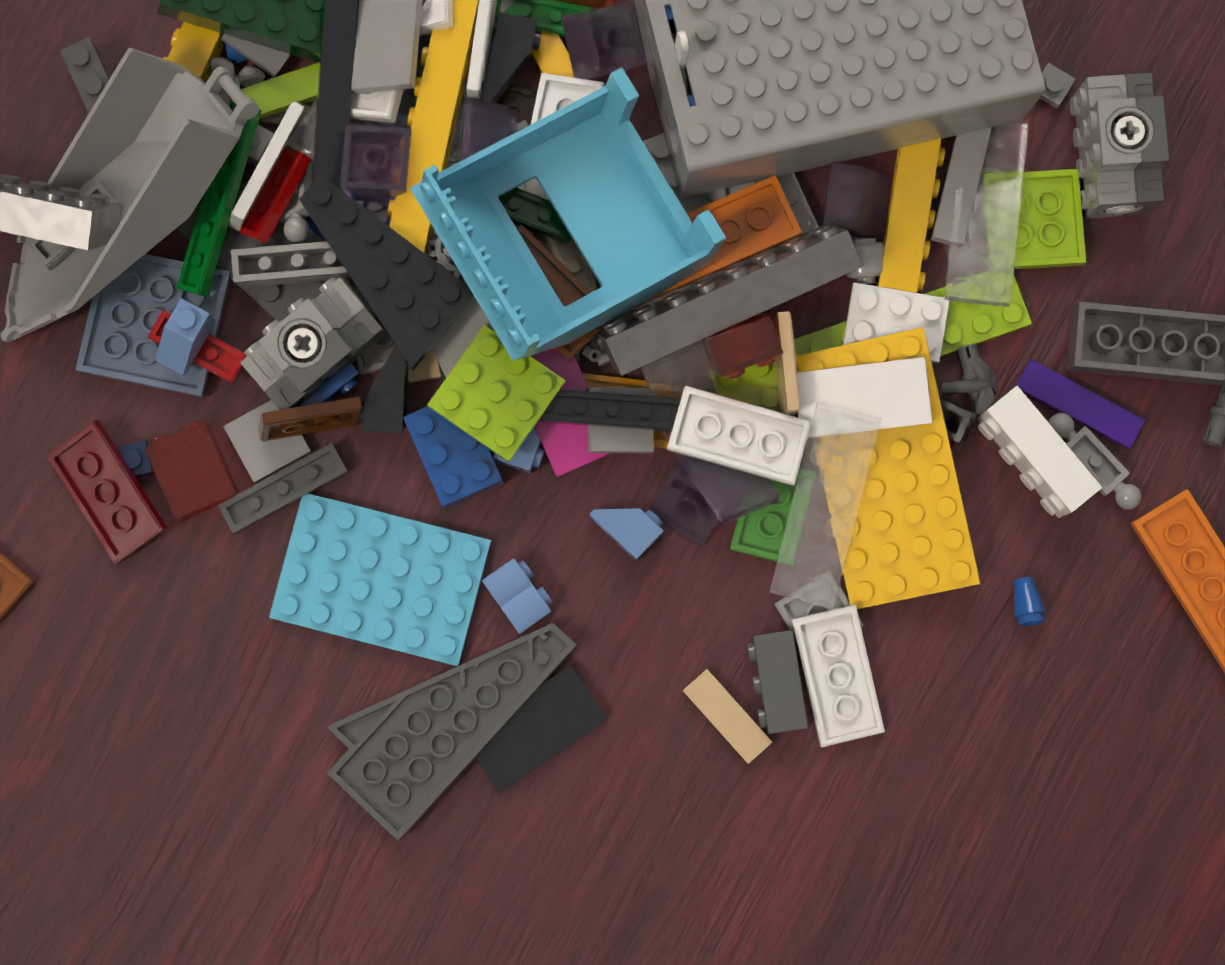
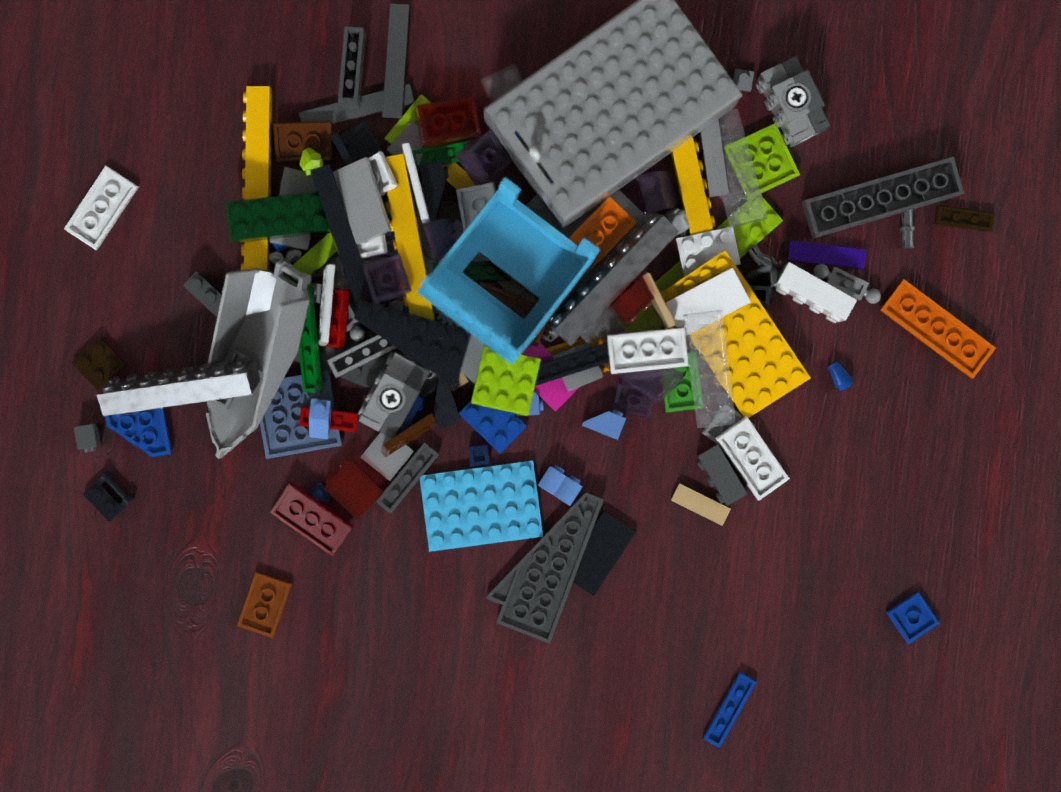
camera: 25 degrees left, 5 degrees up
none -> dark blue plate [468,445,489,466]

